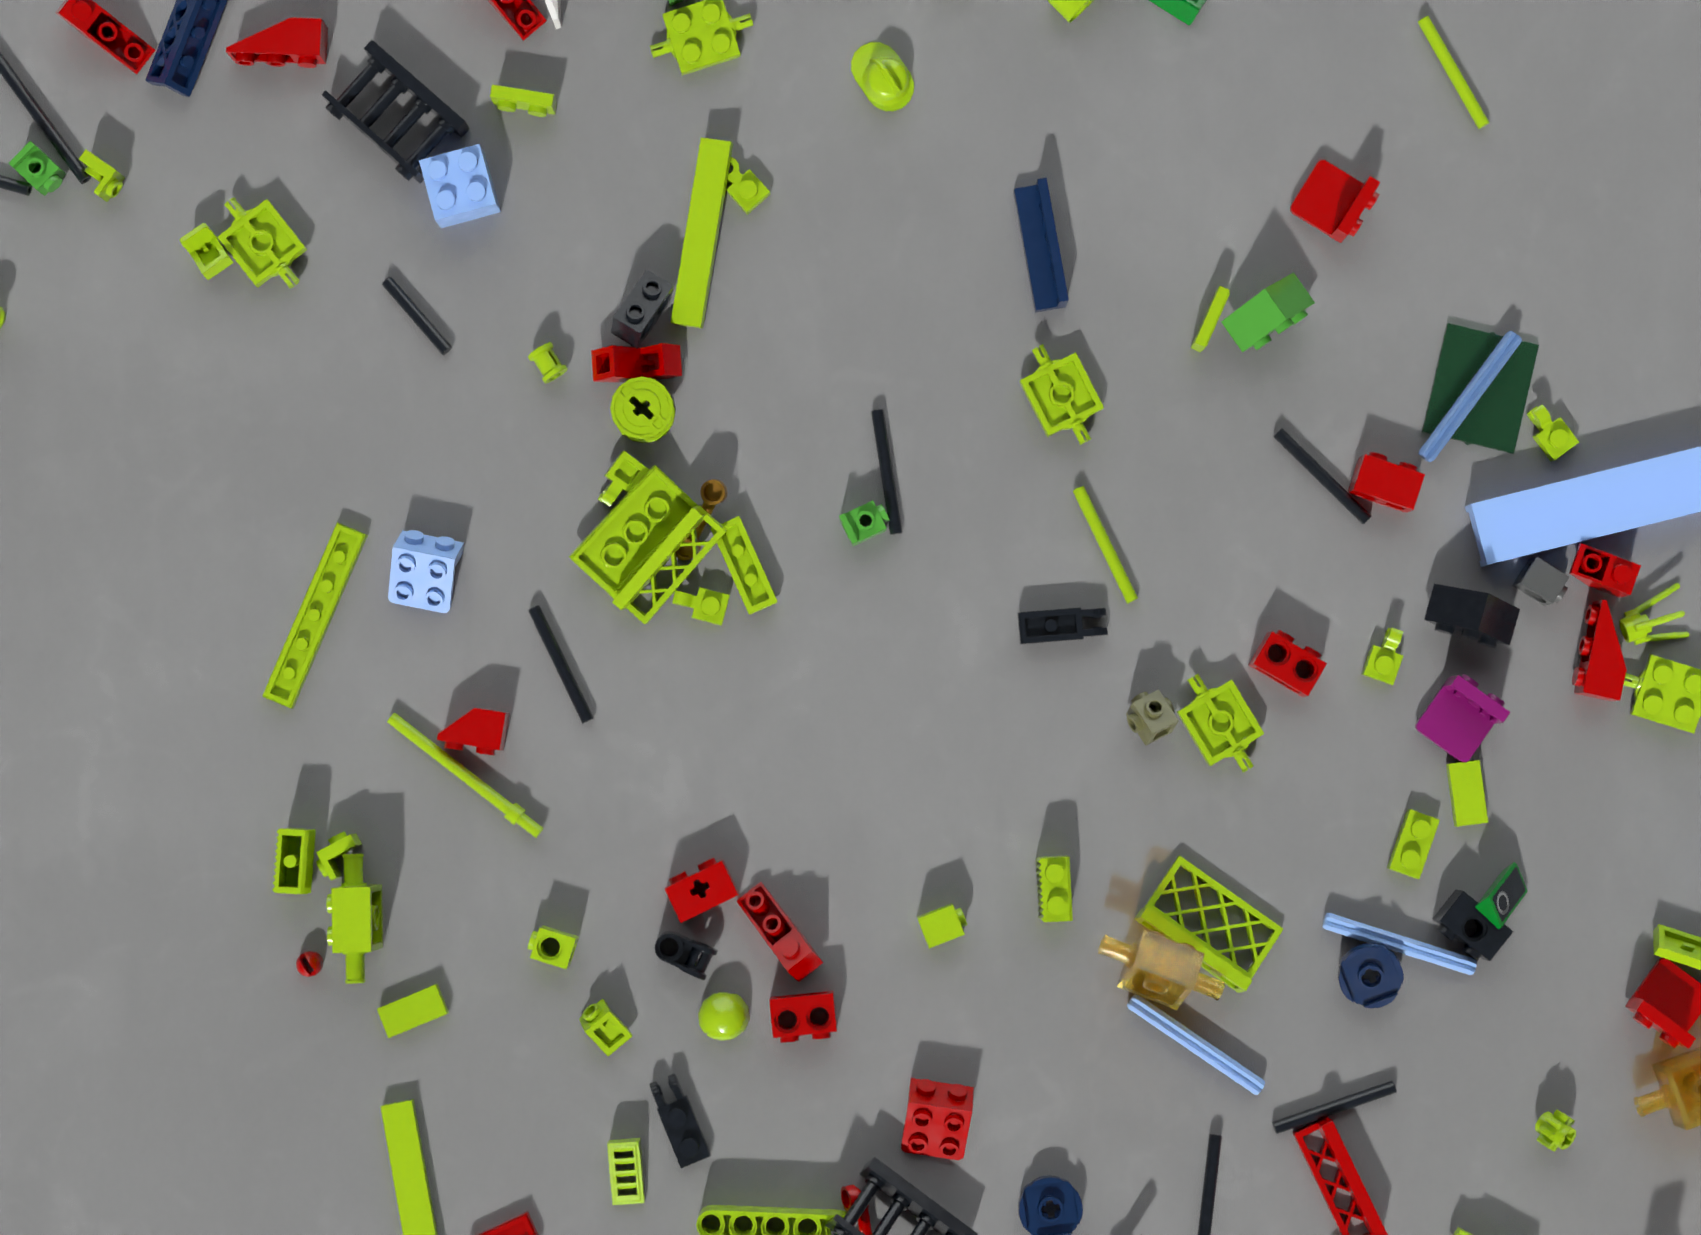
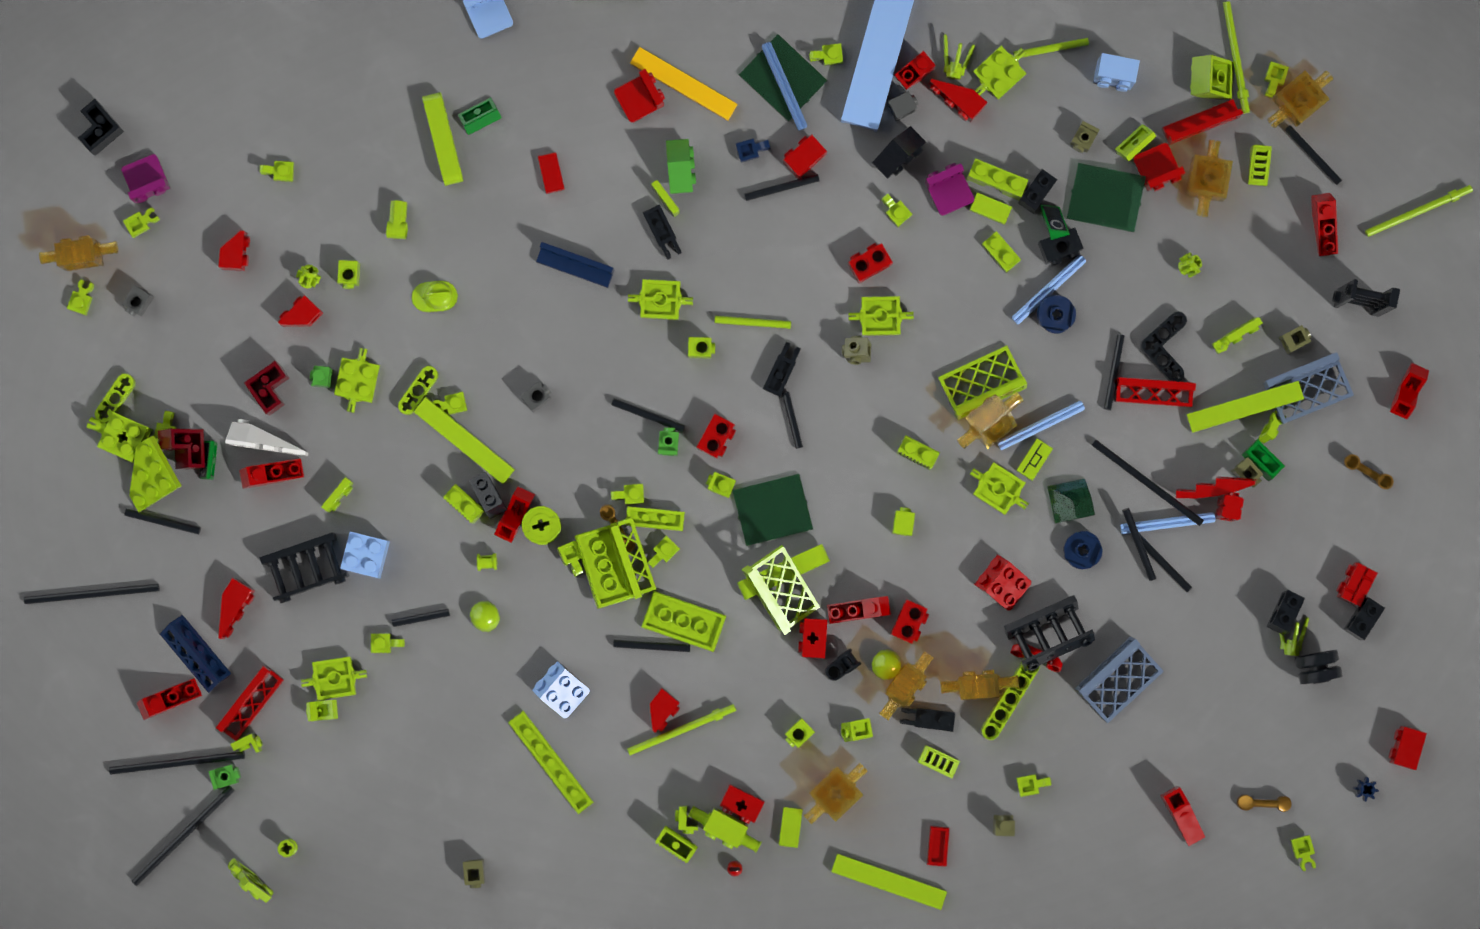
camera: 60 degrees left, 0 degrees up
none -> red fence [216,666,284,741]
none -> lime plate [371,633,405,653]
none -> lime beam [398,366,439,415]
none -> lime brick [444,484,485,524]
none -> olive brick [463,859,485,888]
none -> lime hair [470,601,500,632]
none -> dark grey brick [521,382,552,413]
none -> red tile [538,152,565,194]
none -> lime plate [611,484,644,505]
none -> yellow tile [630,47,738,121]
none -> lime tile [641,591,726,652]
none -> black hinge [642,204,682,260]
none -> lime brick [688,337,715,359]
none -> red brick [696,413,736,459]
none -> lime bracket [705,472,736,498]
none -> red brick [720,784,765,824]
none -> clear green piece [732,474,813,546]
none -> dark blue plate [736,138,771,163]
none -> lime beam [737,544,830,600]
none -> fence [742,545,820,635]
none -> black bar [782,392,803,449]
none -> clear yellow brick [803,763,868,824]
none -> clear yellow brick [879,651,934,721]
none -> clear yellow brick [940,669,1019,700]
none -> lime arch [966,158,1028,201]
none -> lime plate [970,462,1029,515]
none -> lime tile [1016,438,1053,481]
none -> black brick [1018,169,1058,214]
none -> clear green slope [1047,479,1095,524]
none -> clear green piece [1067,163,1146,233]
none -> olive brick [1070,121,1100,153]
none -> black beam [1140,311,1187,382]

